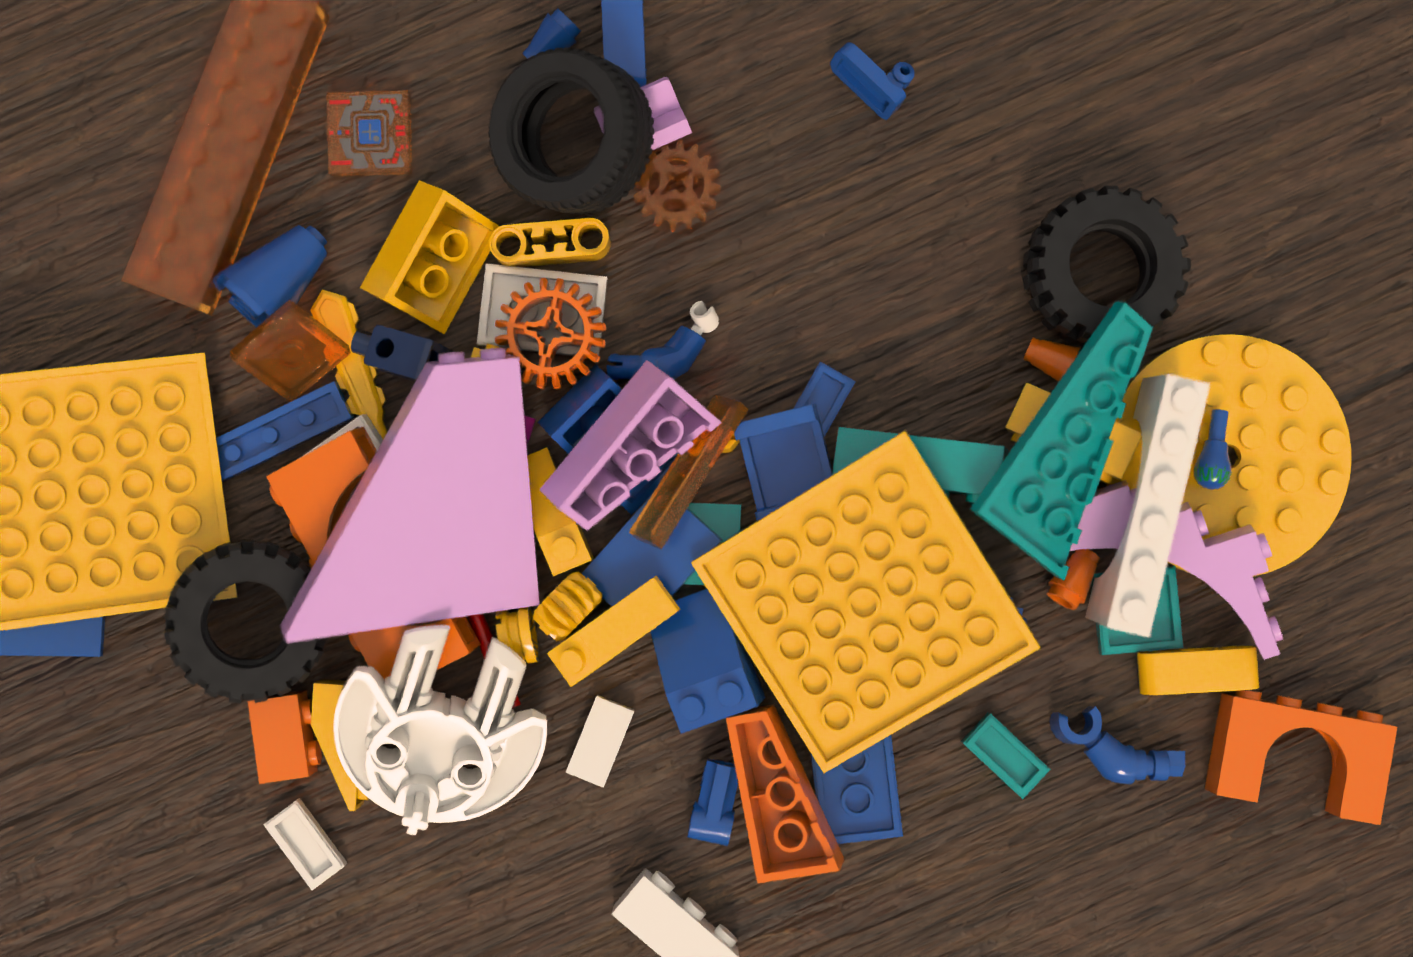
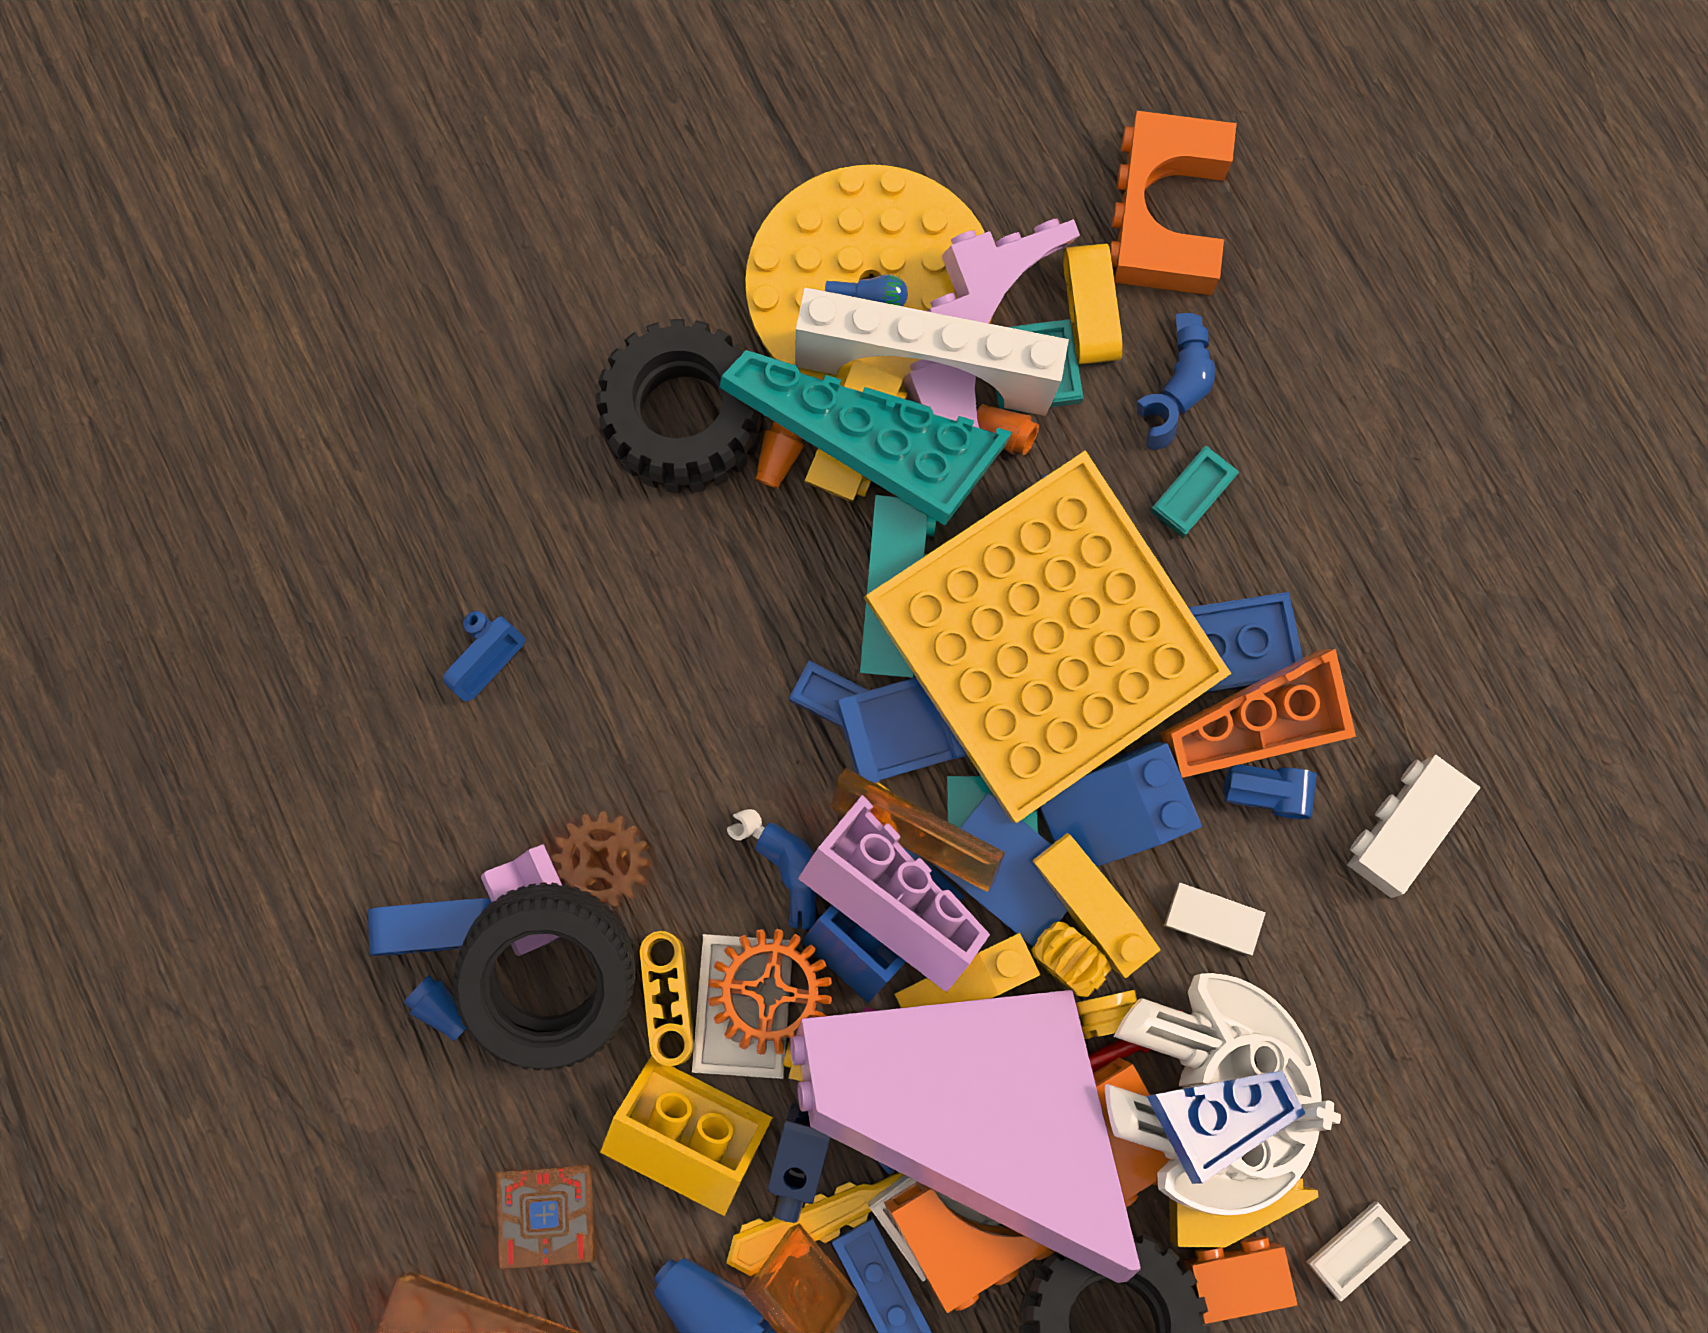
camera: 90 degrees left, 10 degrees down
none -> wing [1146,1070,1305,1184]

